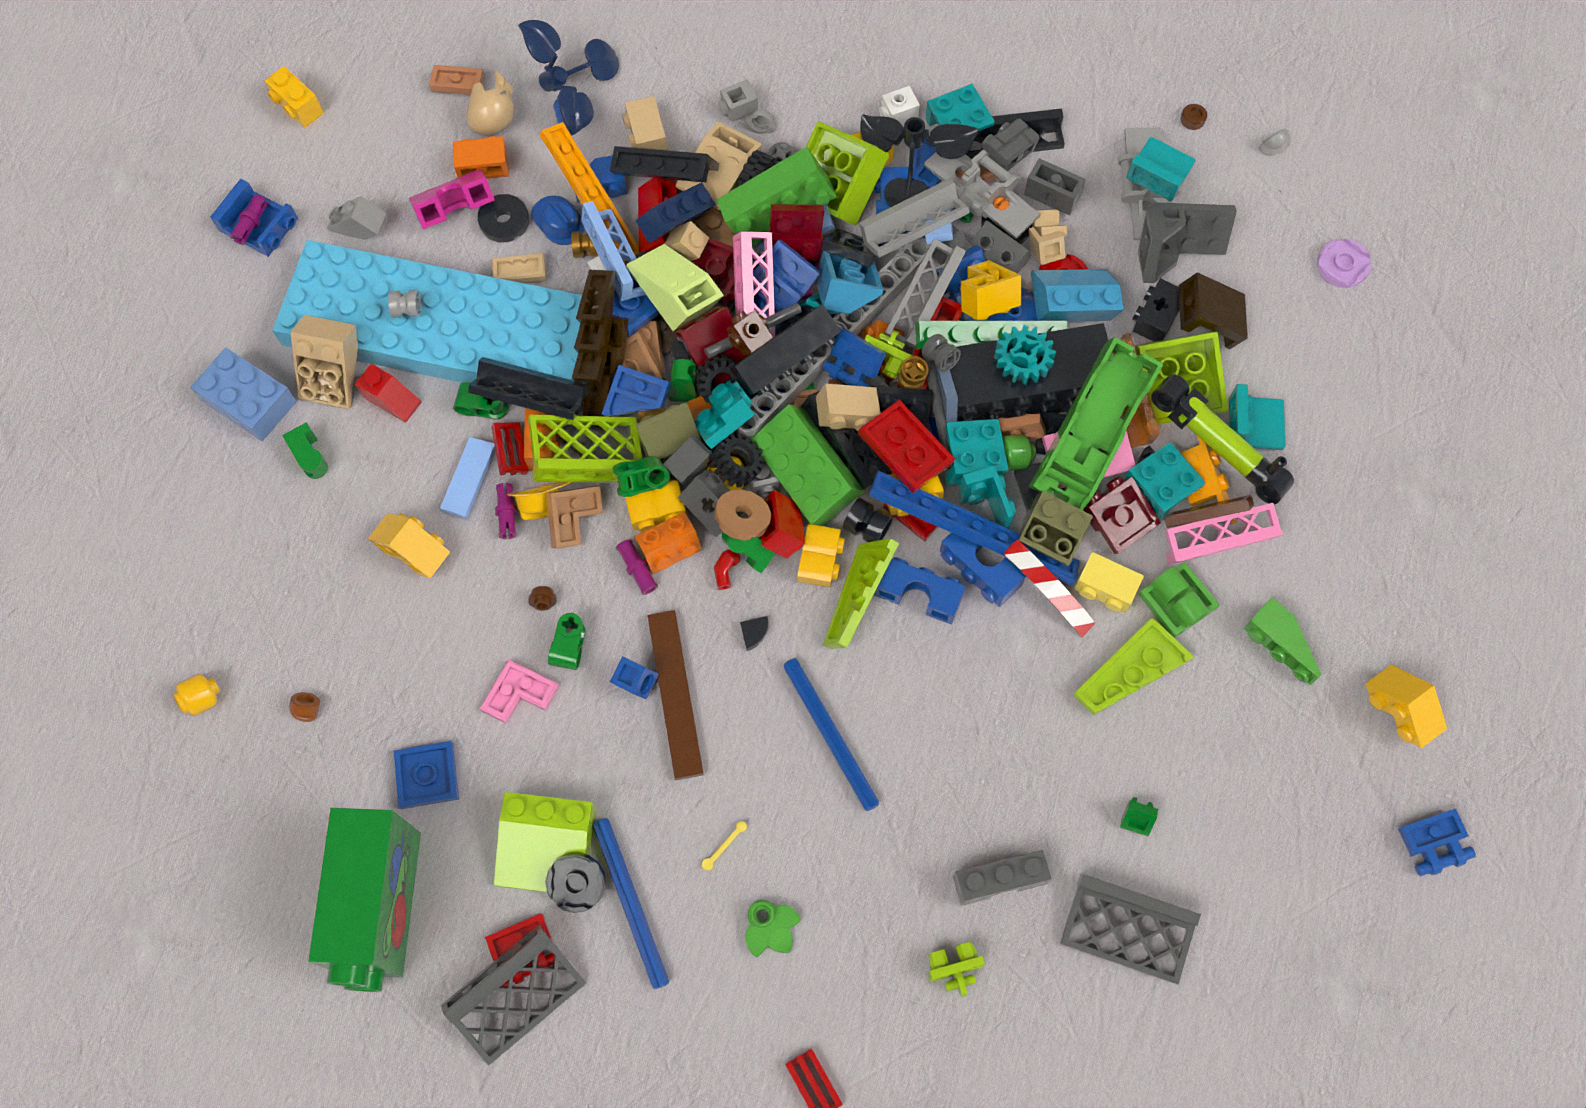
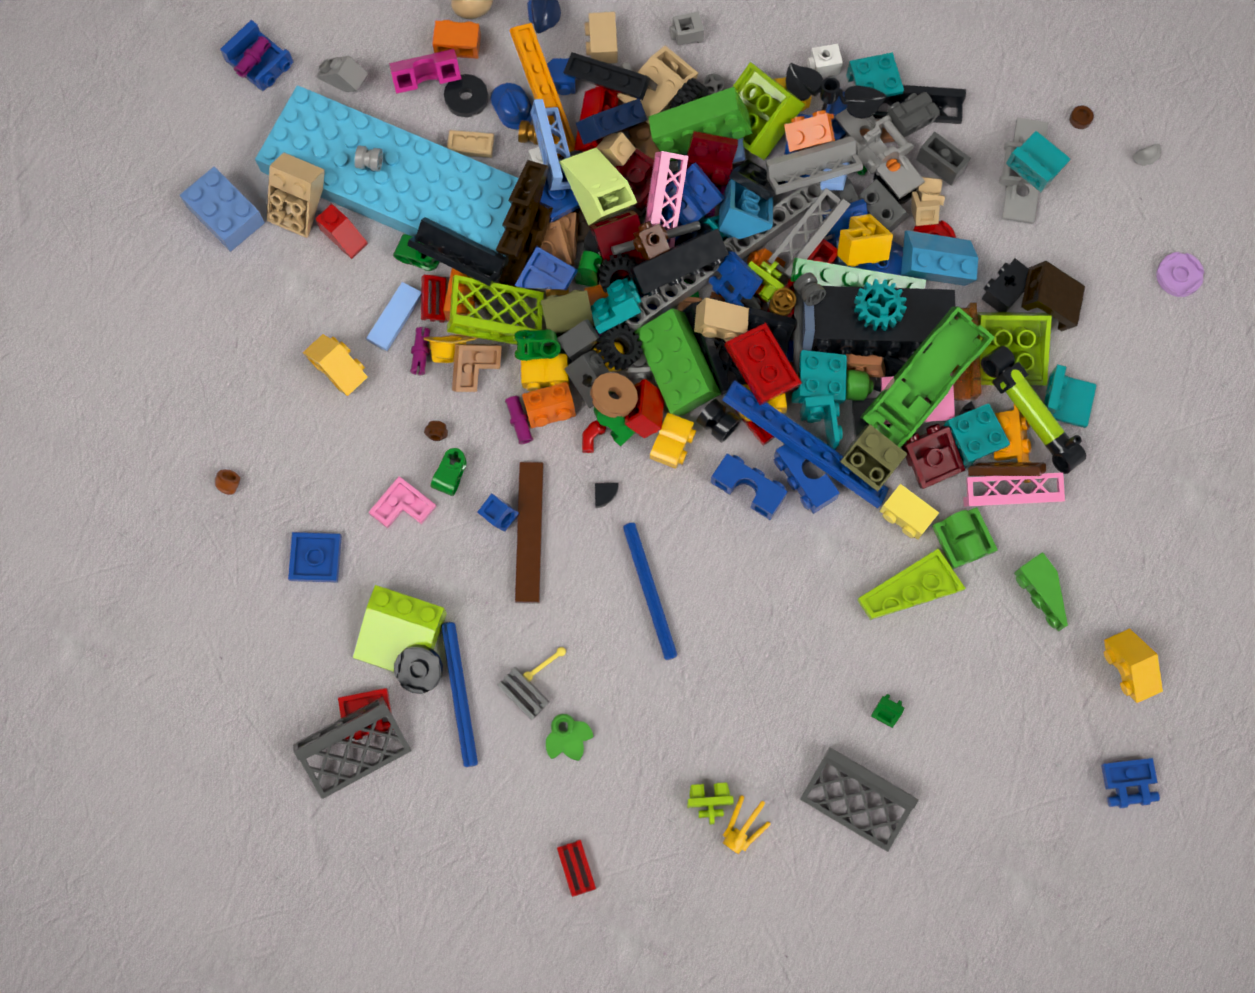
camera: 10 degrees right, 5 degrees up
yellow head [172,673,220,716] -> none
green leg [282,422,328,479] -> none
green brick [308,807,421,992] -> none
light grey piece [744,110,775,133] -> none
lime wing [823,538,899,649] -> none
dark grey arch [953,850,1051,906] -> none
sticker [1004,540,1095,637] -> none
dark grey bracket [1138,202,1237,283] -> none
none -> tile [497,667,550,720]
none -> yellow plant [722,795,771,855]
none -> orange bracket [784,110,835,152]

